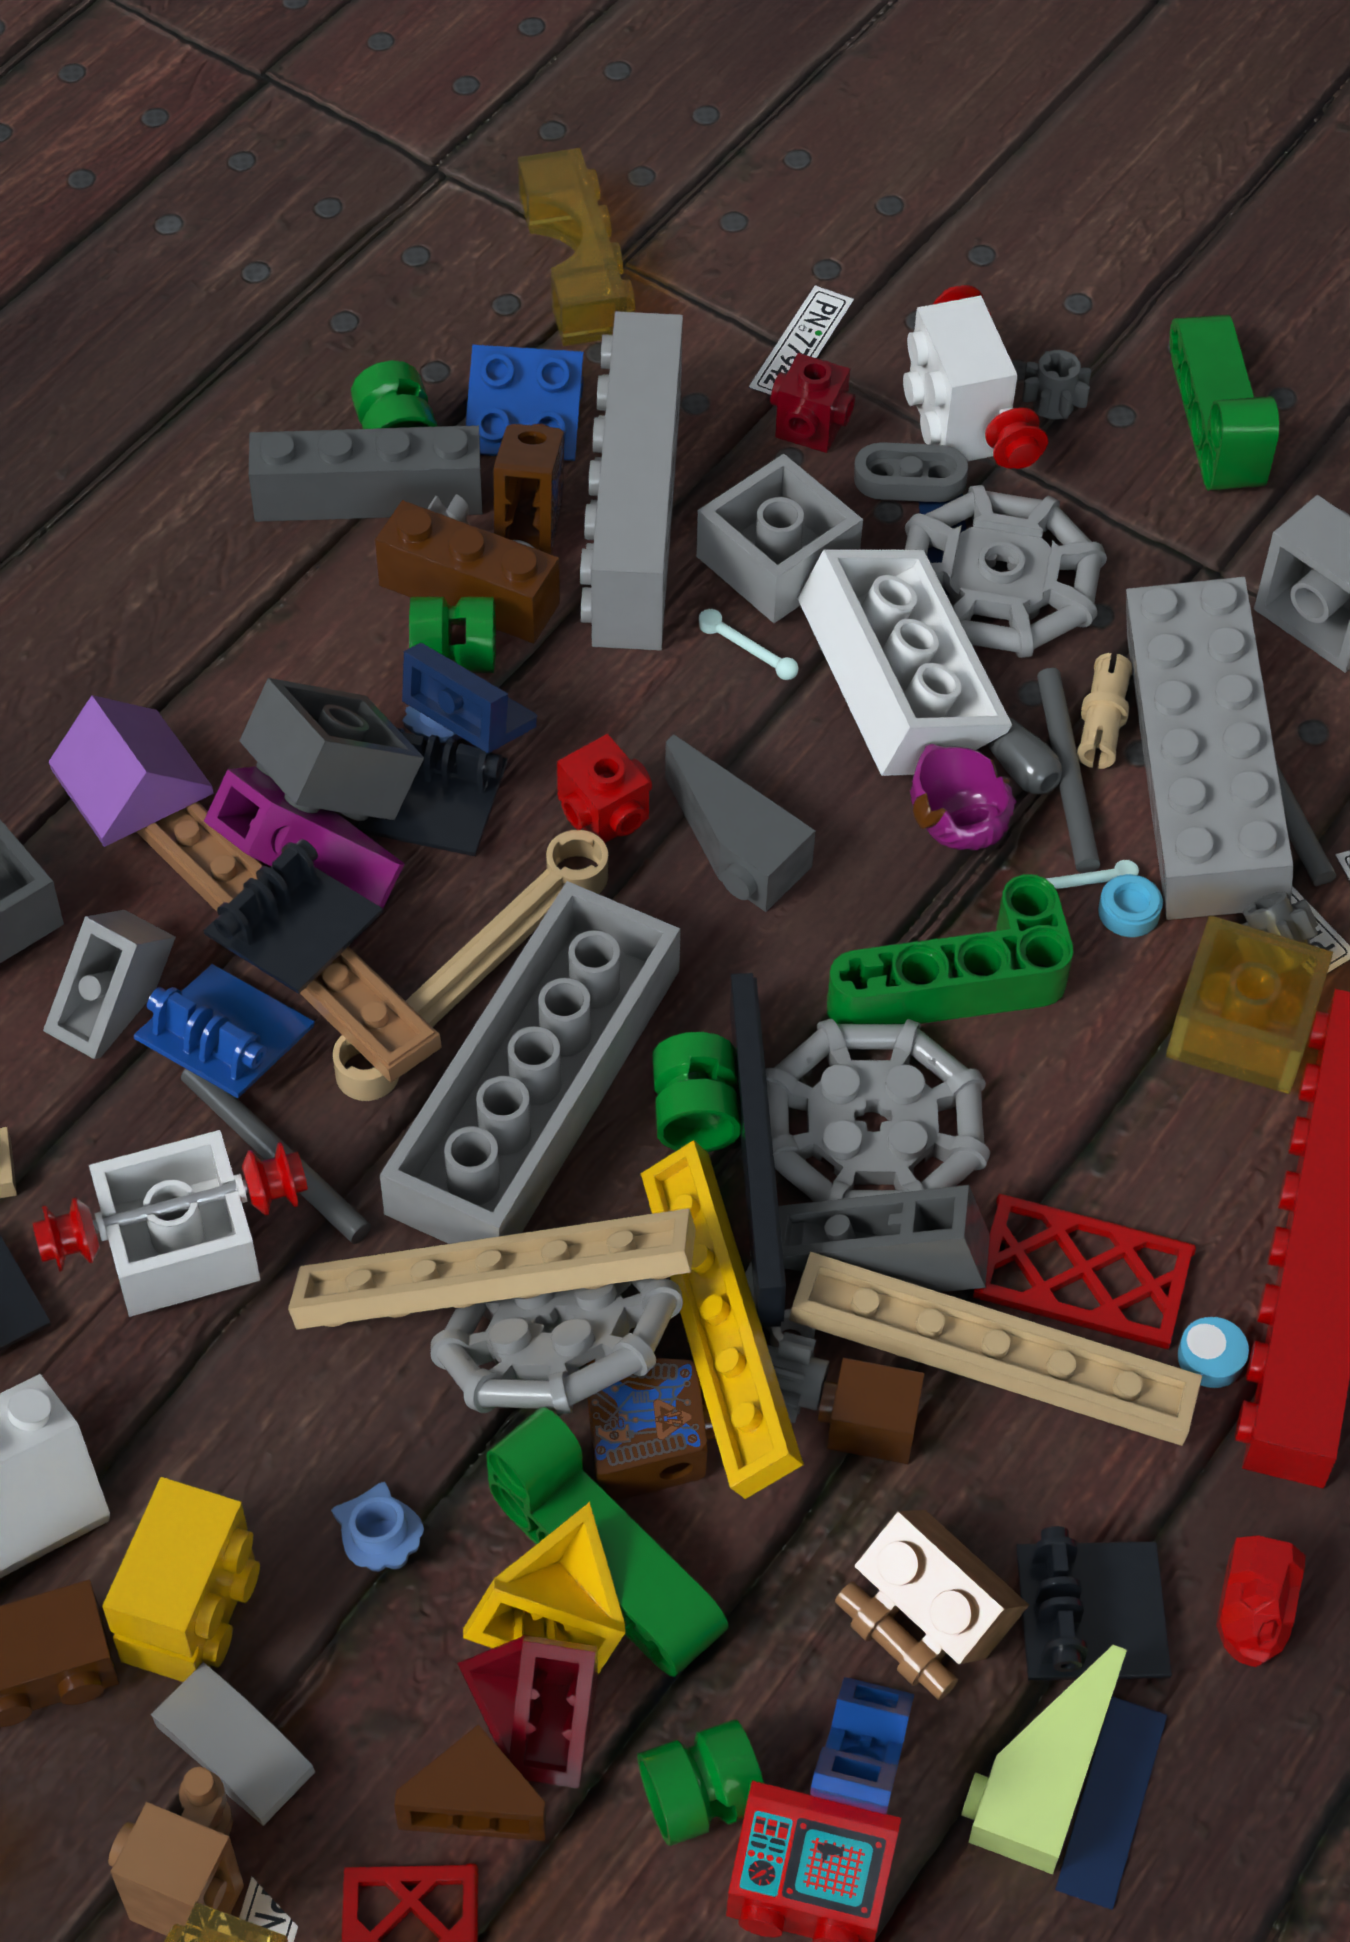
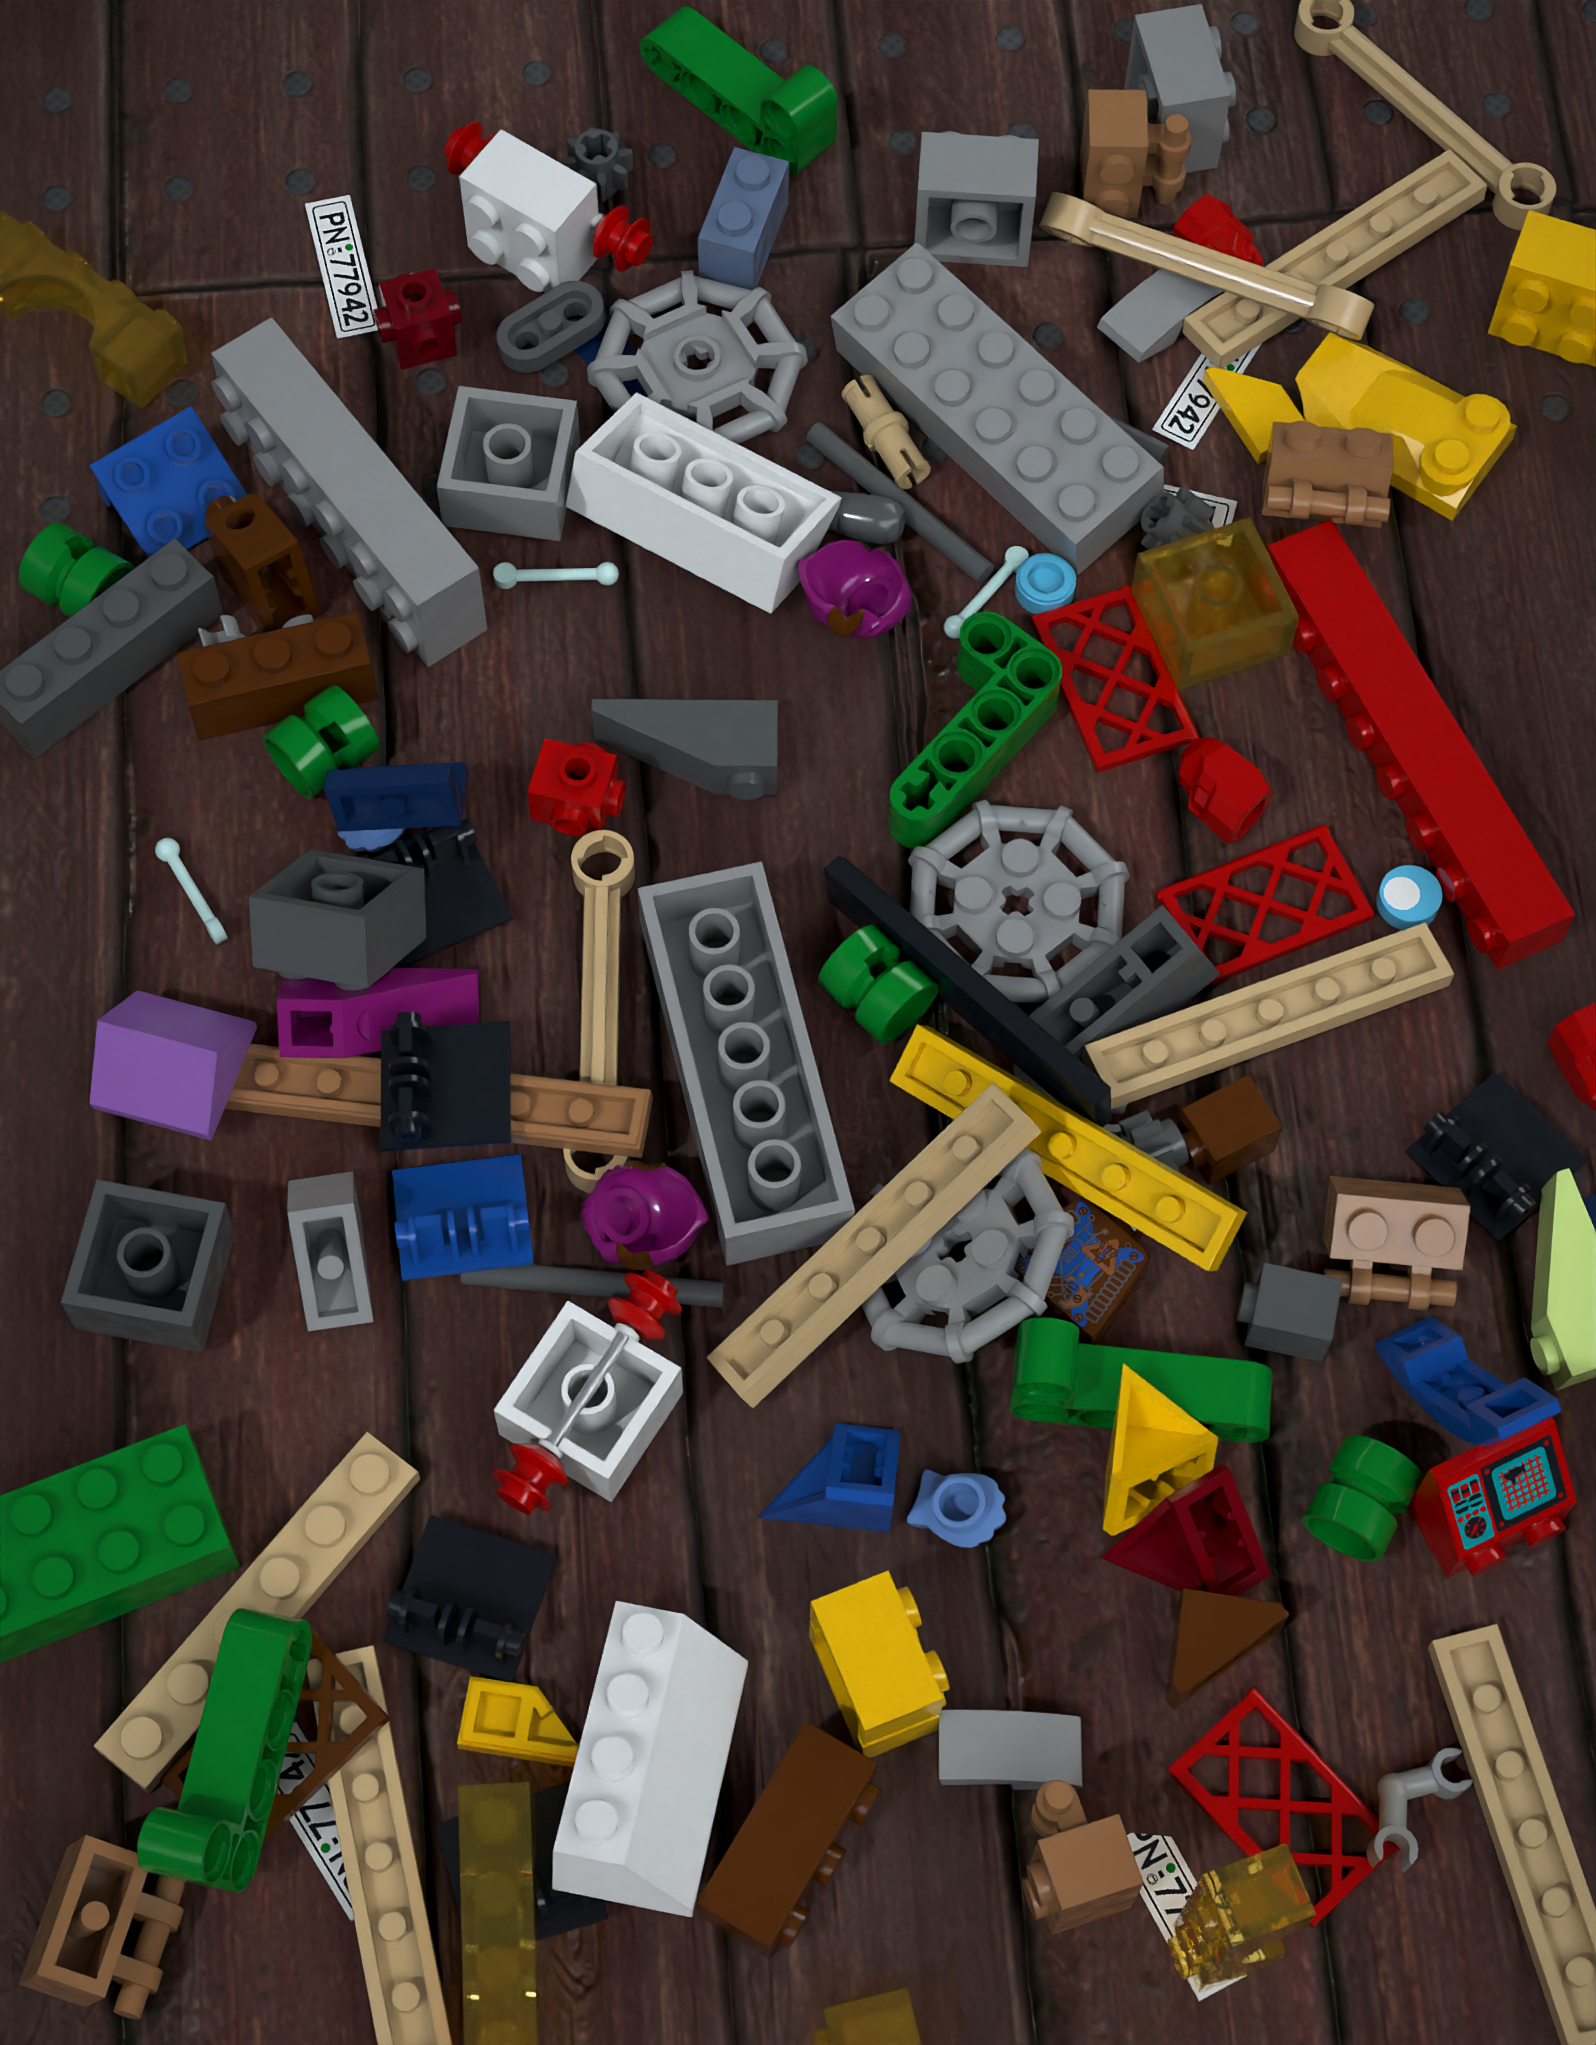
camera: 40 degrees left, 10 degrees up
none -> light aqua hinge [155,837,228,945]
none -> magenta hair [580,1161,709,1270]
none -> sand blue brick [698,147,789,290]
none -> blue slope [757,1423,901,1533]
none -> red window [1031,585,1200,773]
none -> red rock [1178,737,1273,844]
none -> dark grey brick [1237,1263,1343,1362]

